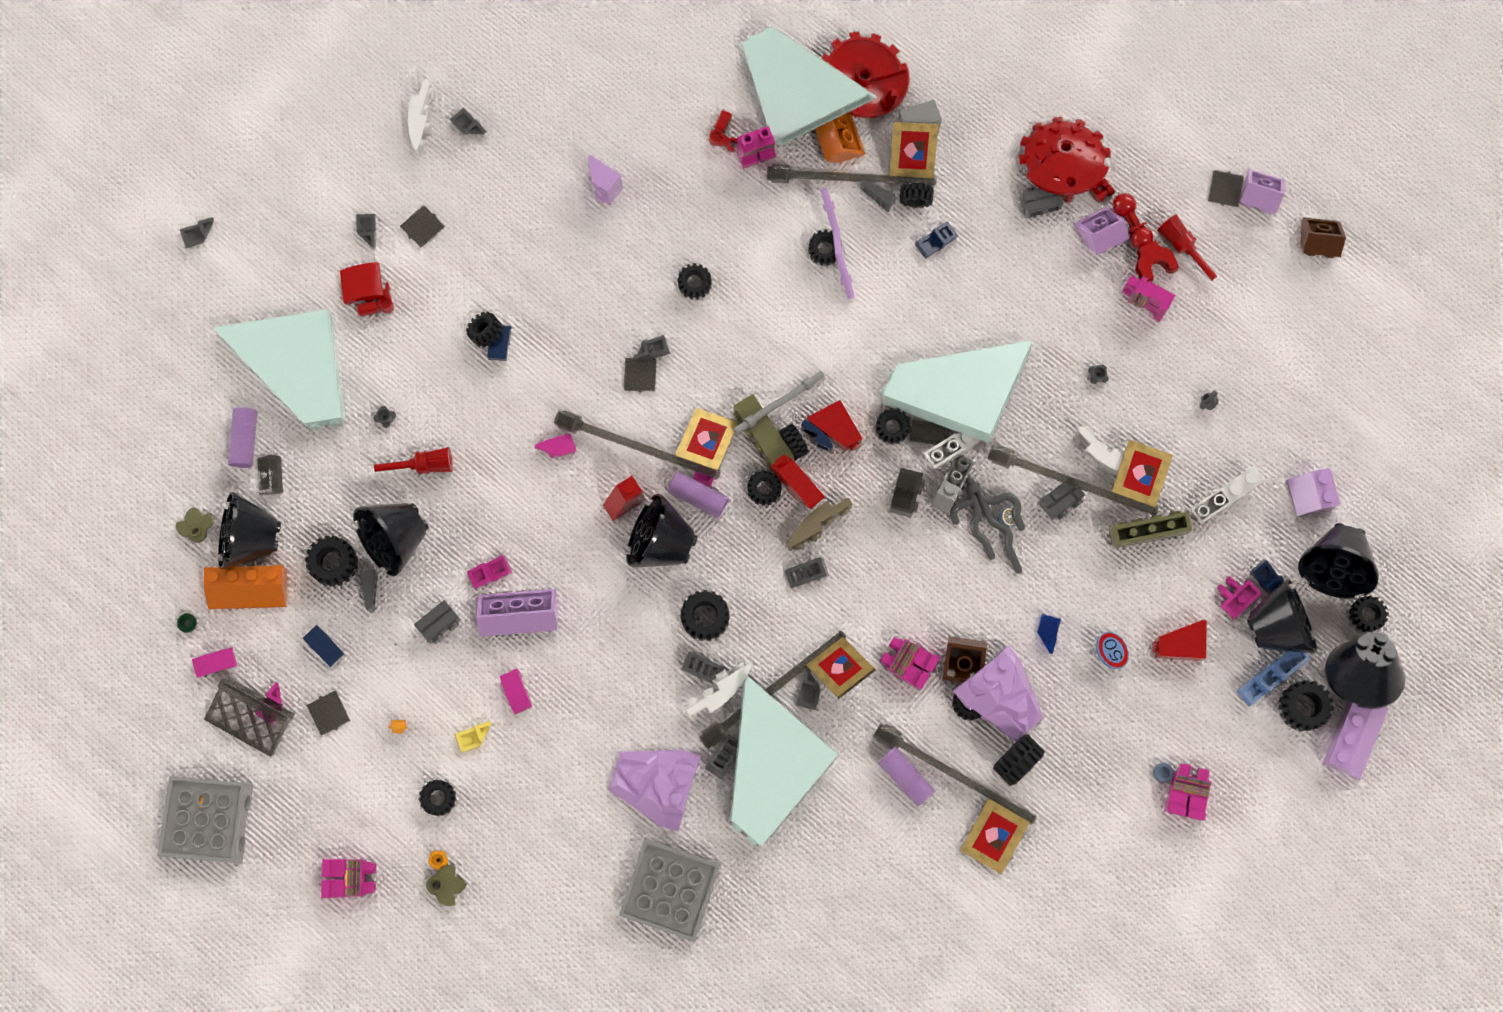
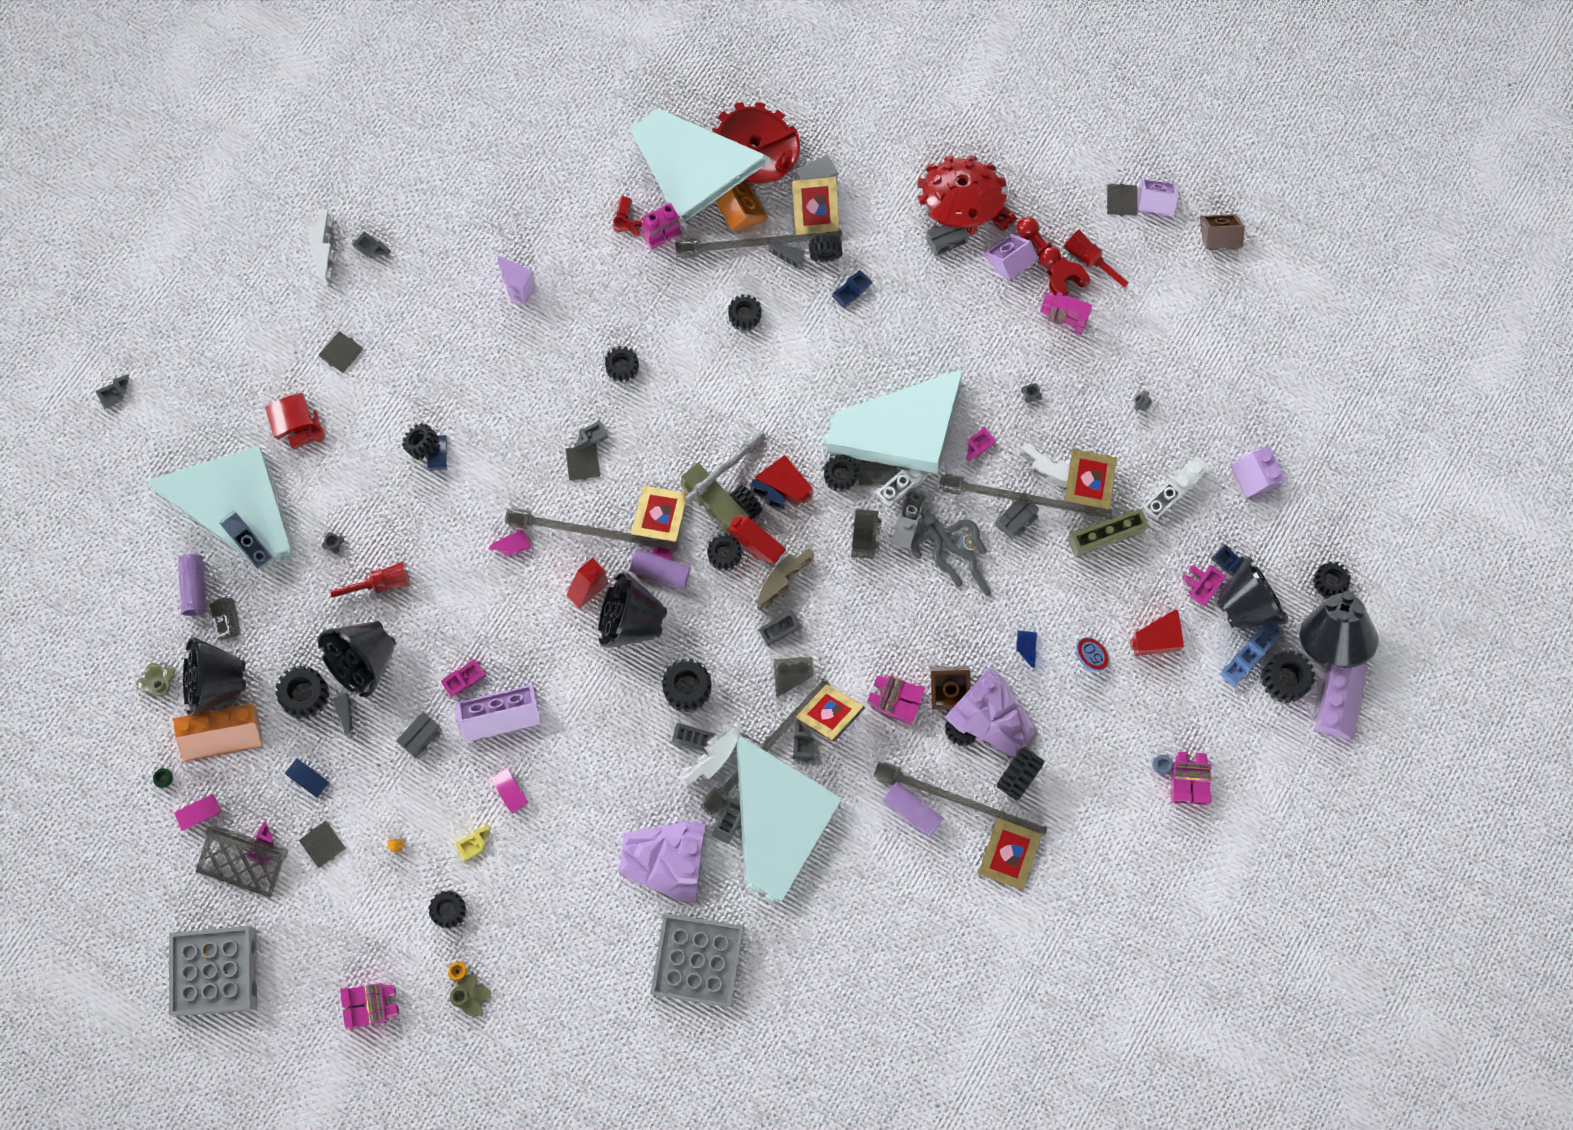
camera: 15 degrees left, 5 degrees down
dark grey slope [356,214,376,248] -> none
lavender bar [820,187,855,299] -> none
black cone [1298,523,1379,599] -> none
none -> sand blue slope [219,511,273,569]
none -> clear smoke wing [773,657,814,697]
none -> dark pink slope [966,427,997,462]

